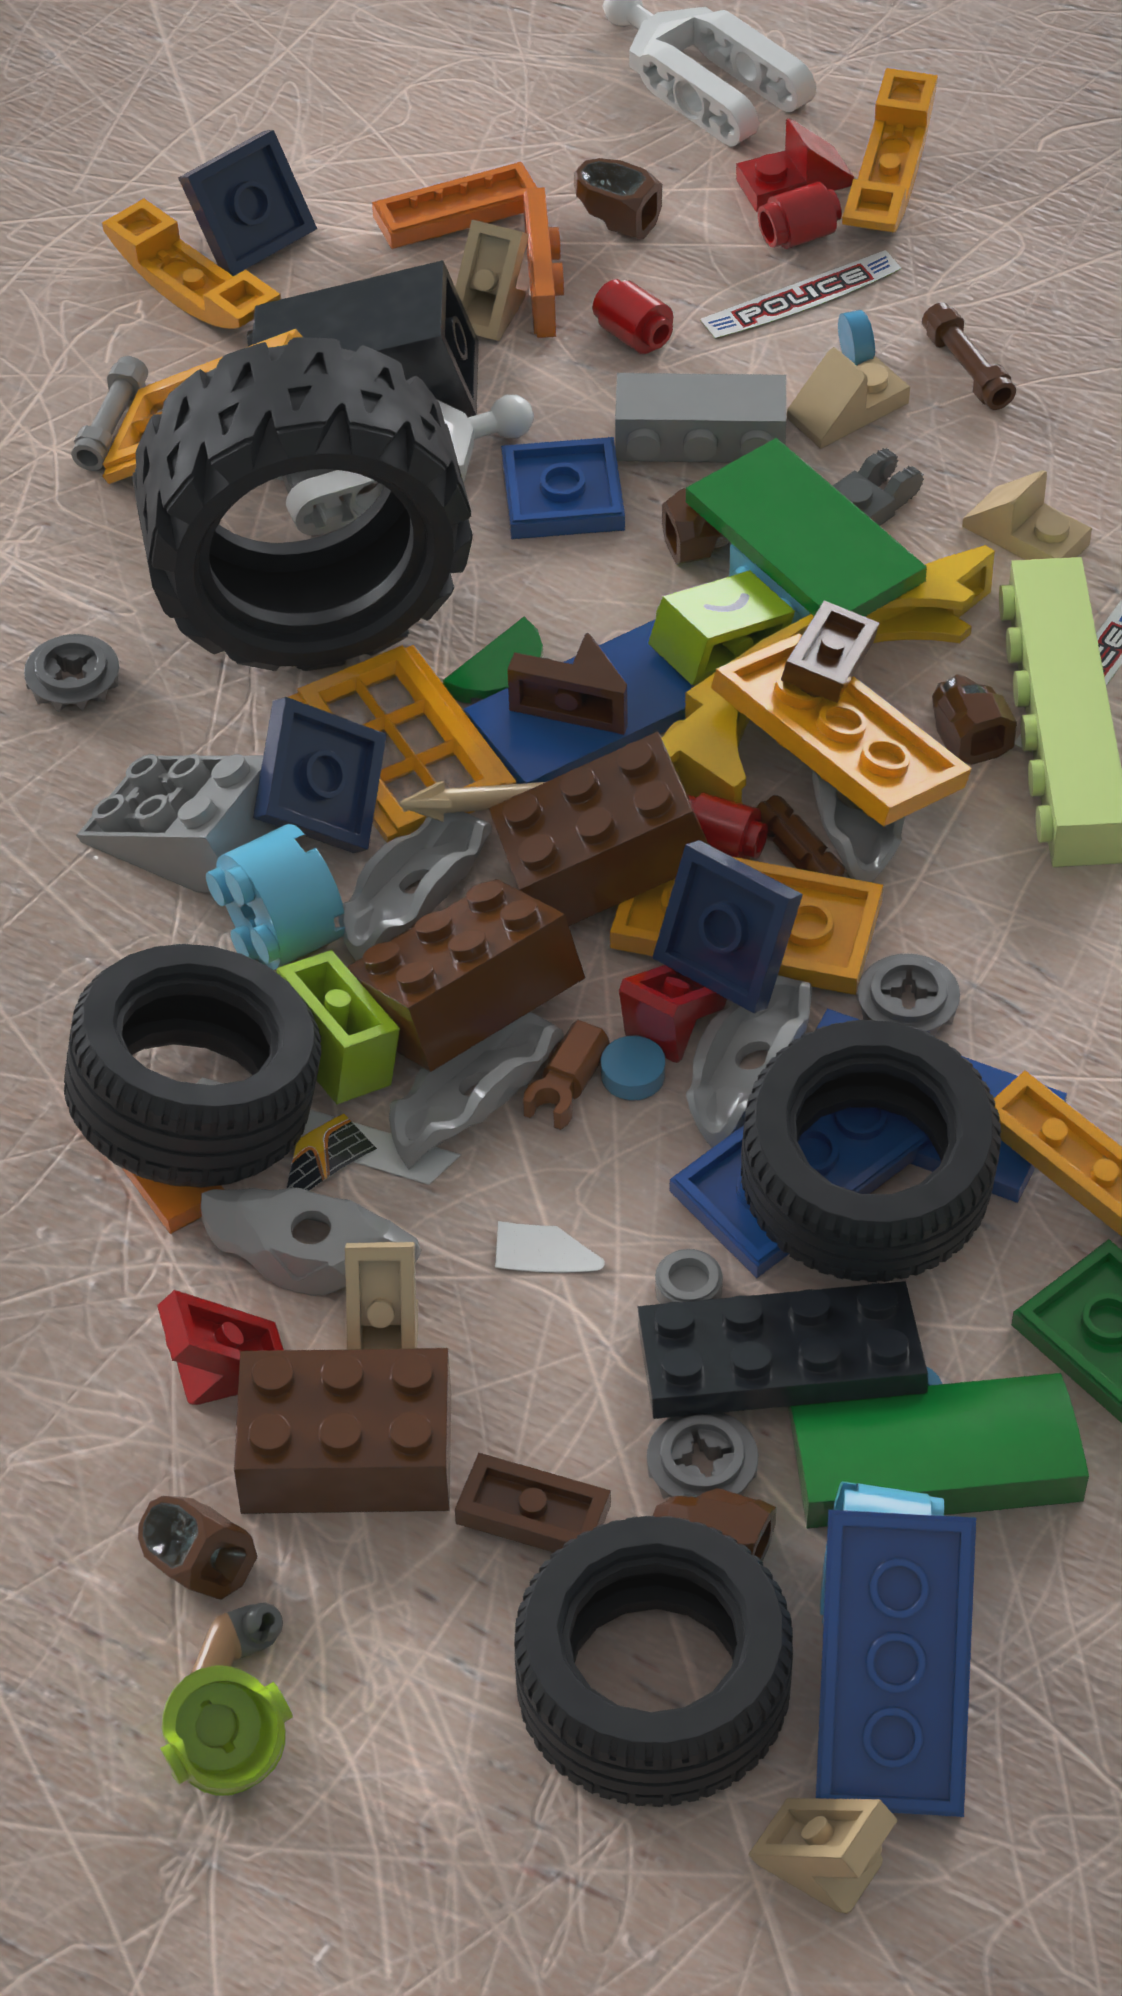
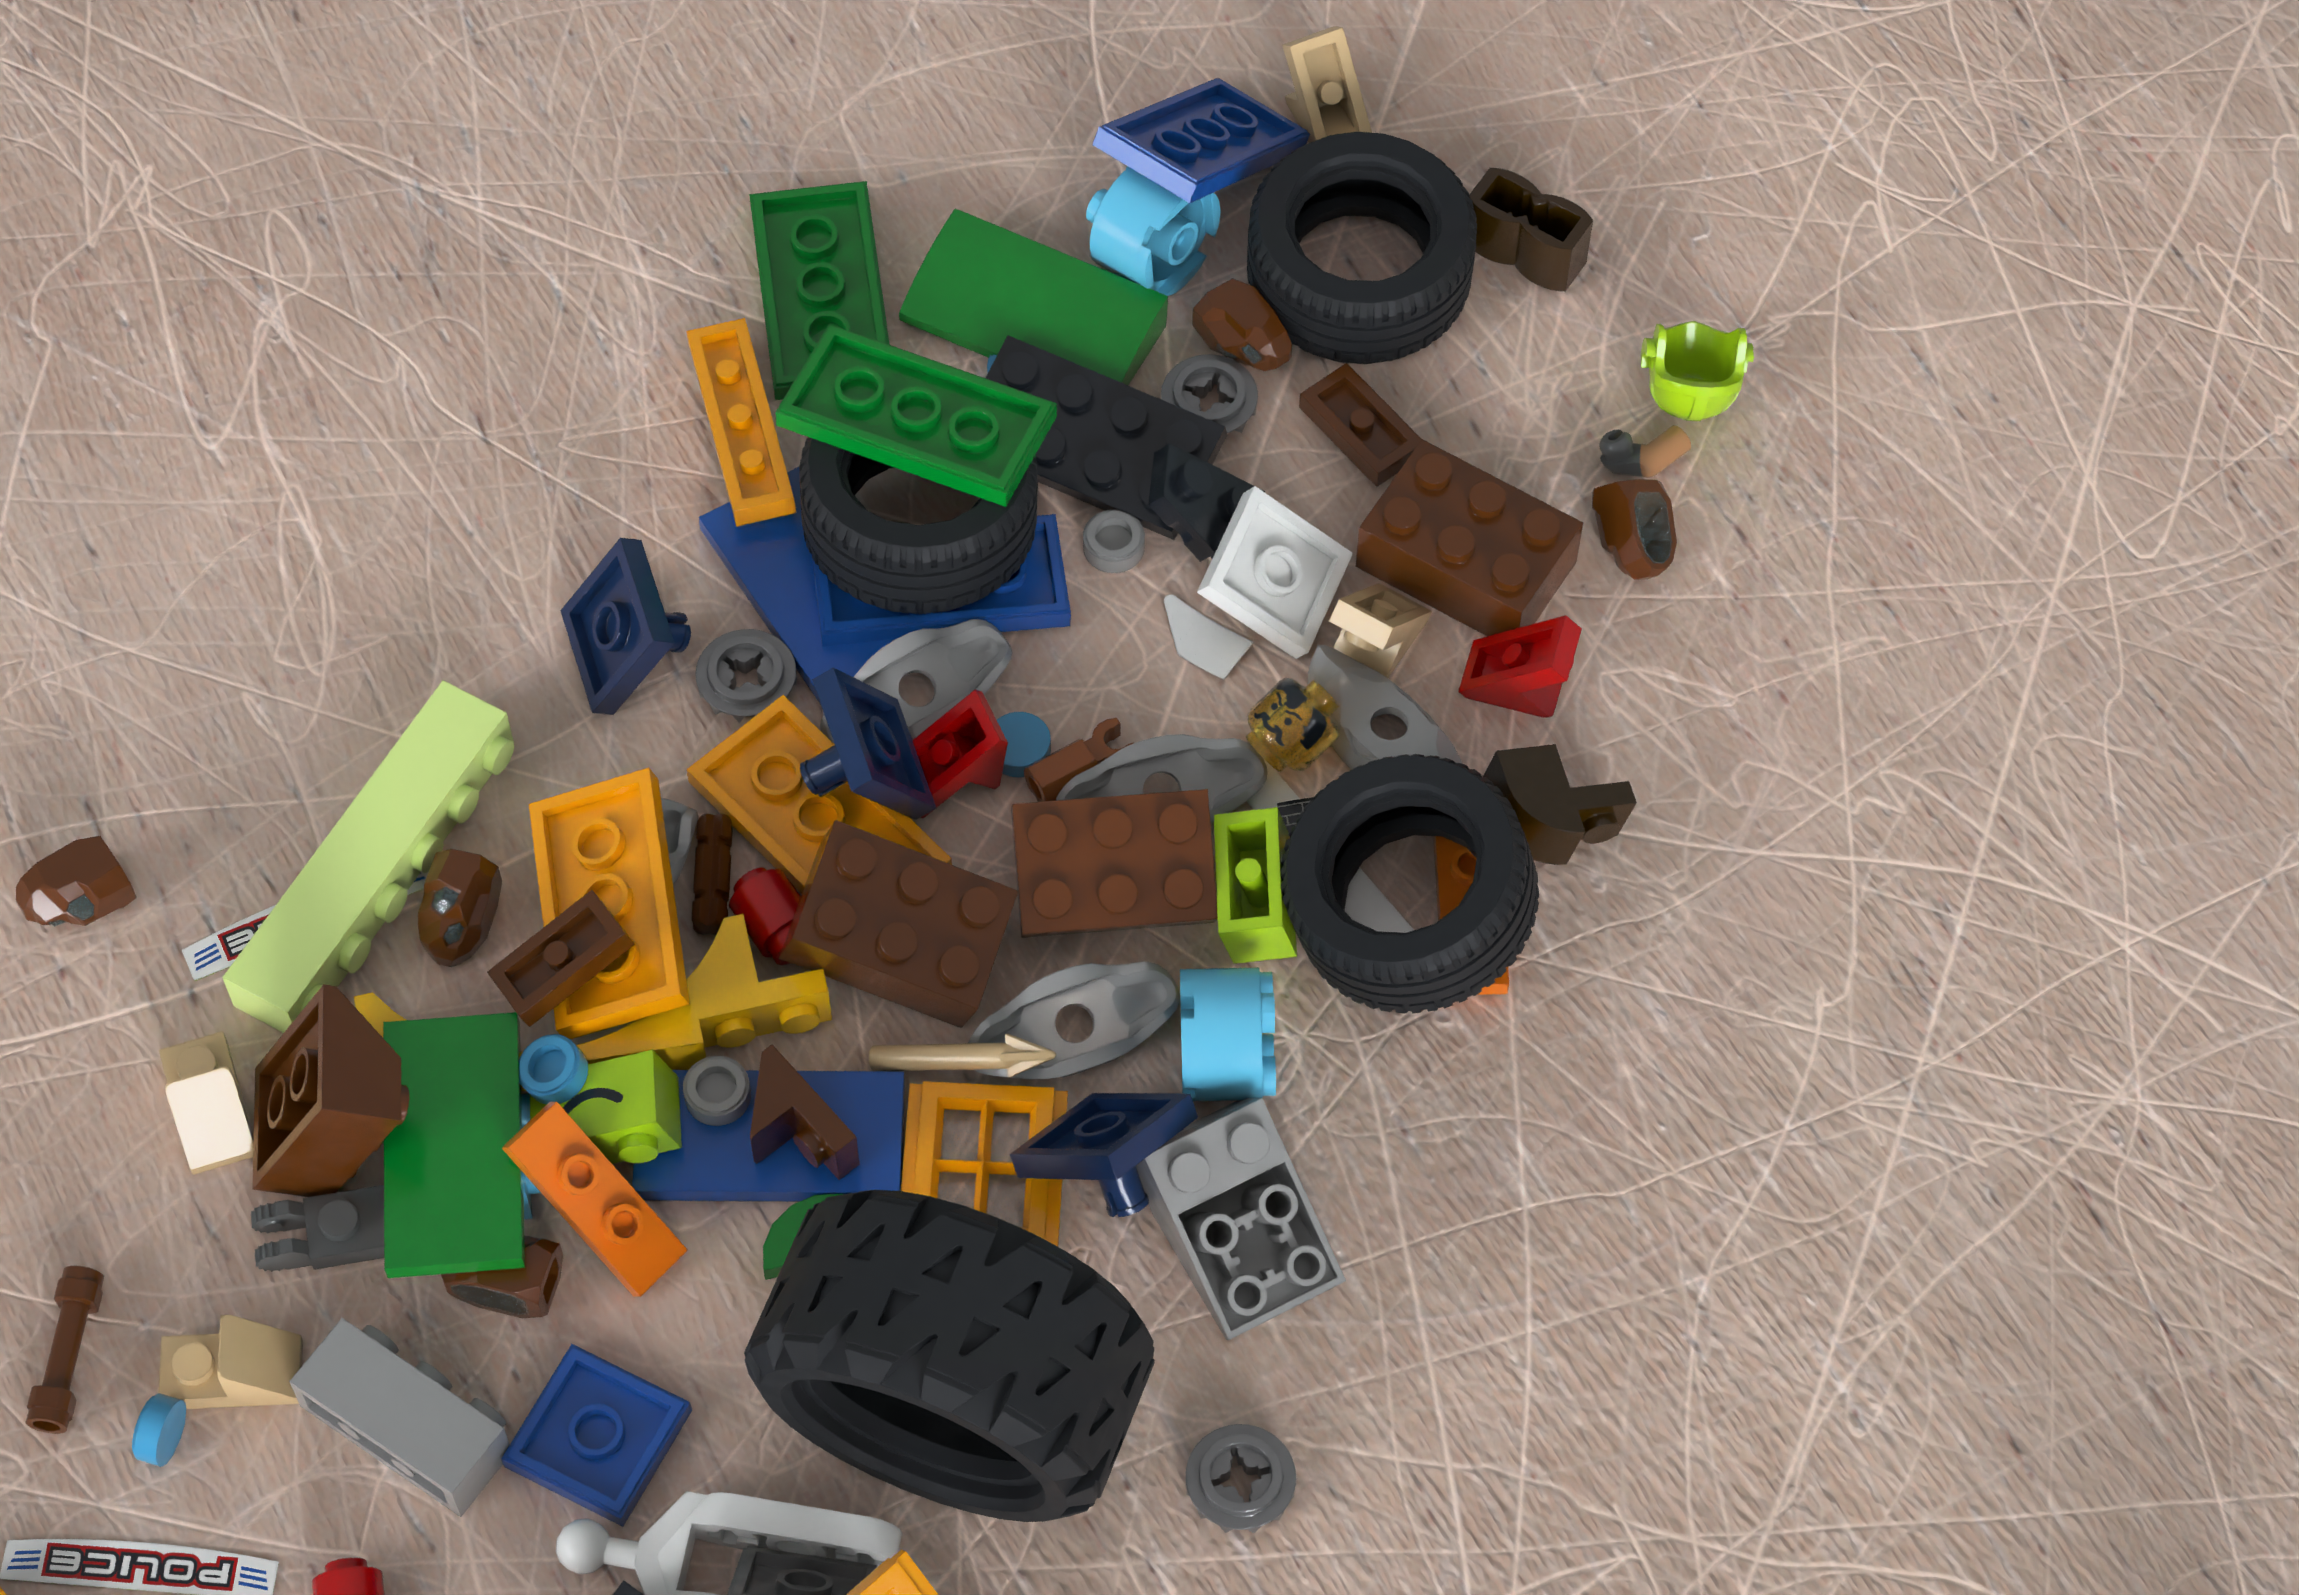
camera: 150 degrees left, 10 degrees up
none -> reddish brown slope [252,984,409,1197]
none -> orange plate [502,1101,688,1297]
none -> dark azure tile [519,1034,588,1105]
none -> dark blue tile [560,538,691,715]
none -> light grey tile [683,1056,751,1126]
none -> green tile [775,324,1057,507]
none -> black wing [1148,443,1265,562]
none -> white plate [1197,486,1353,659]
none -> clear yellow head [1246,678,1340,773]
none -> dark brown brick [1469,168,1593,292]
none -> dark brown brick [1483,744,1637,865]

